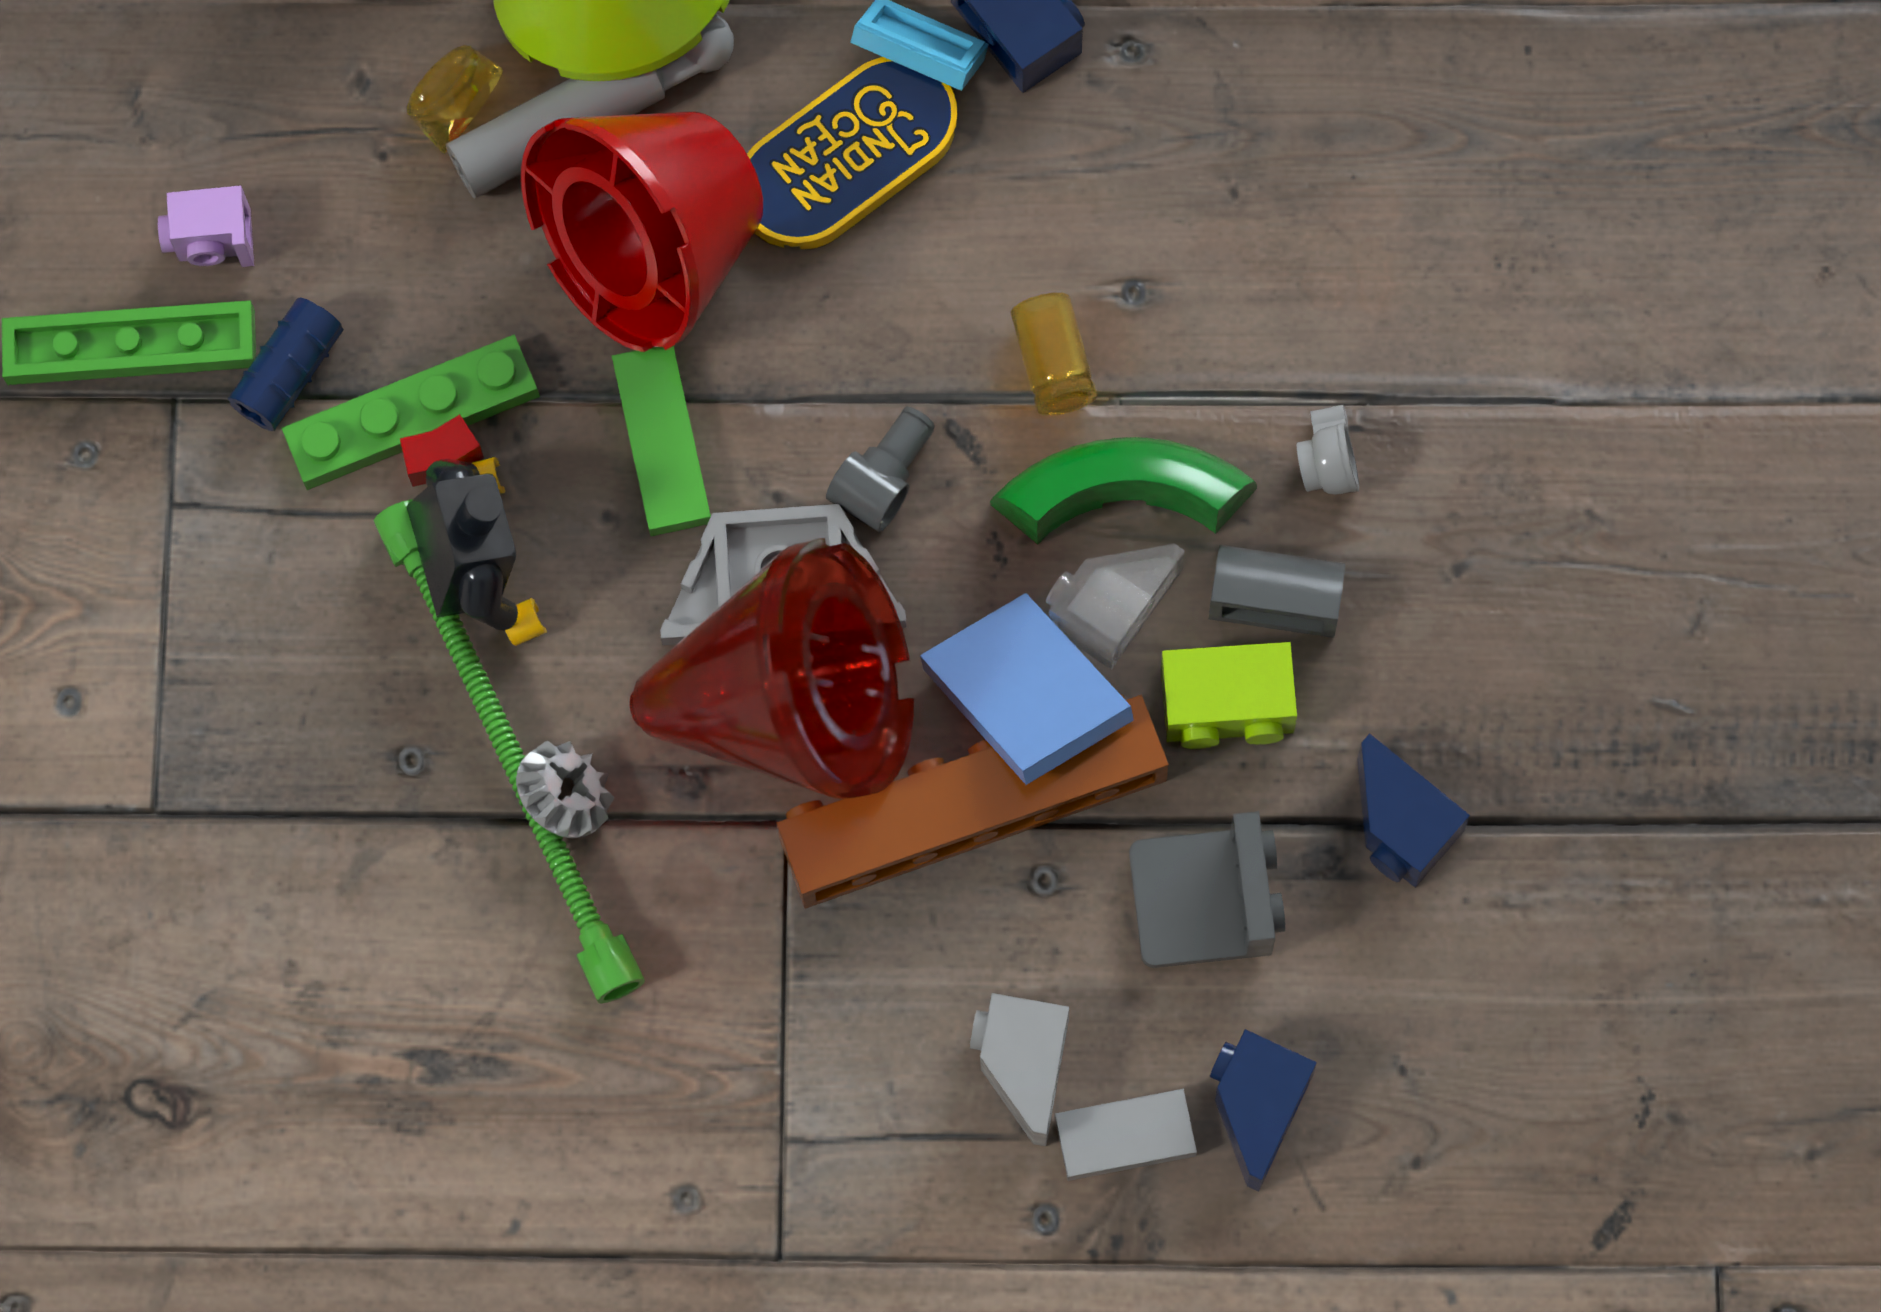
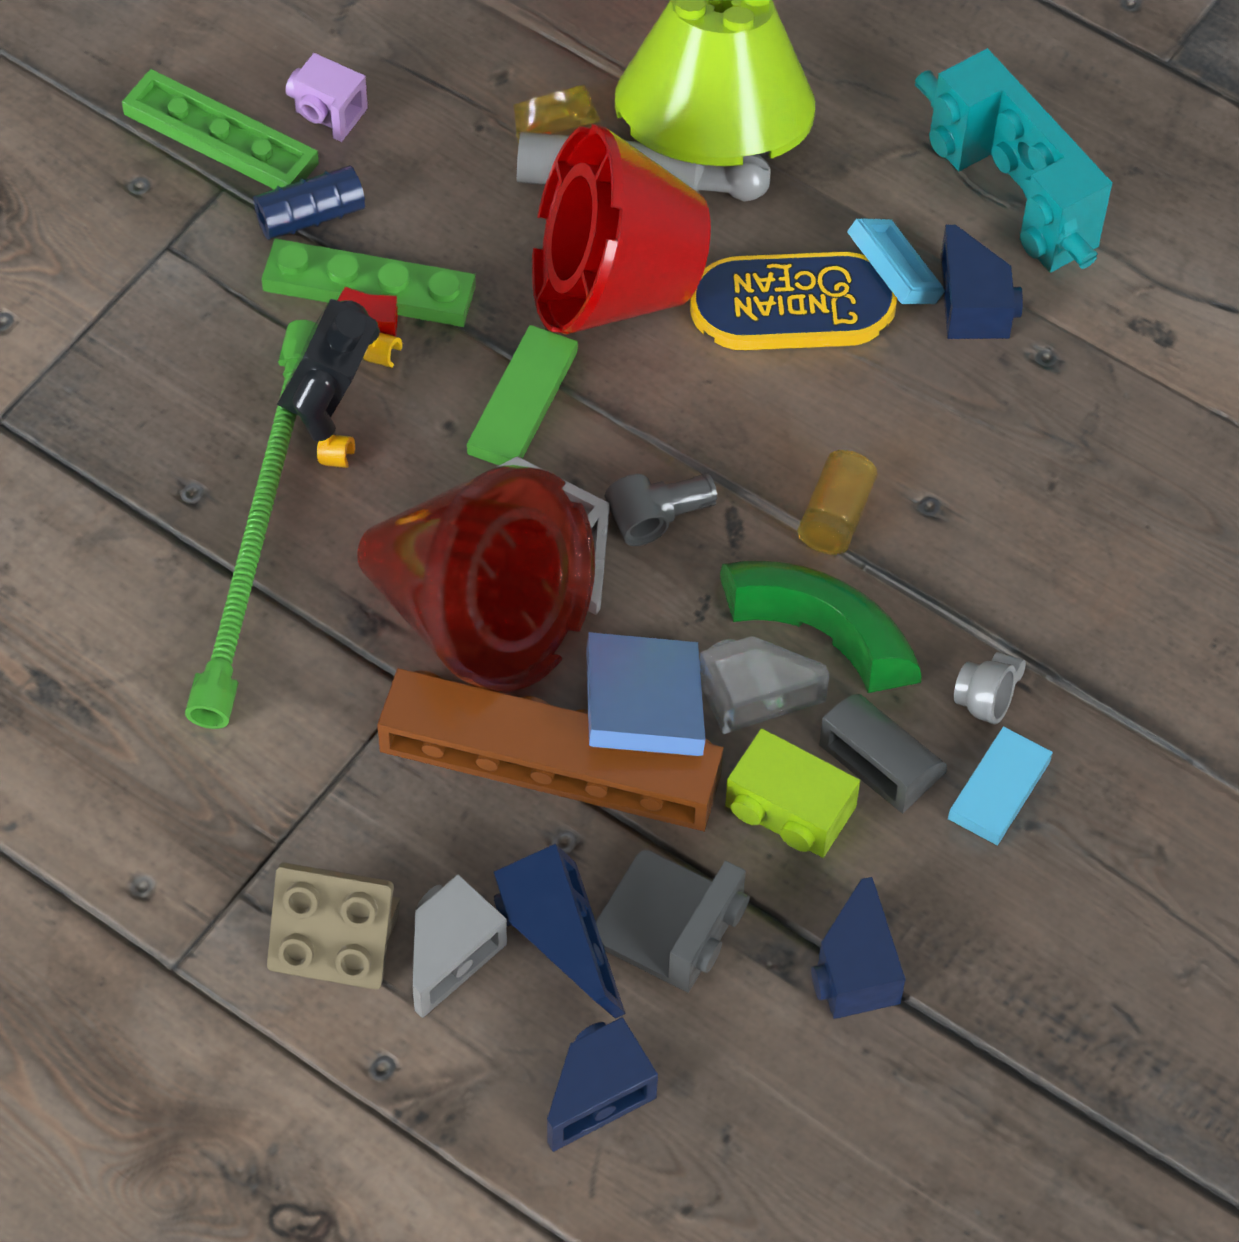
camera: 30 degrees right, 15 degrees down
light grey gear [516,740,615,838] -> none
light grey tile [1055,1089,1197,1181] -> none
none -> dark tan bracket [267,862,401,989]
none -> dark blue slope [494,844,626,1019]
none -> medium azure tile [948,726,1053,846]

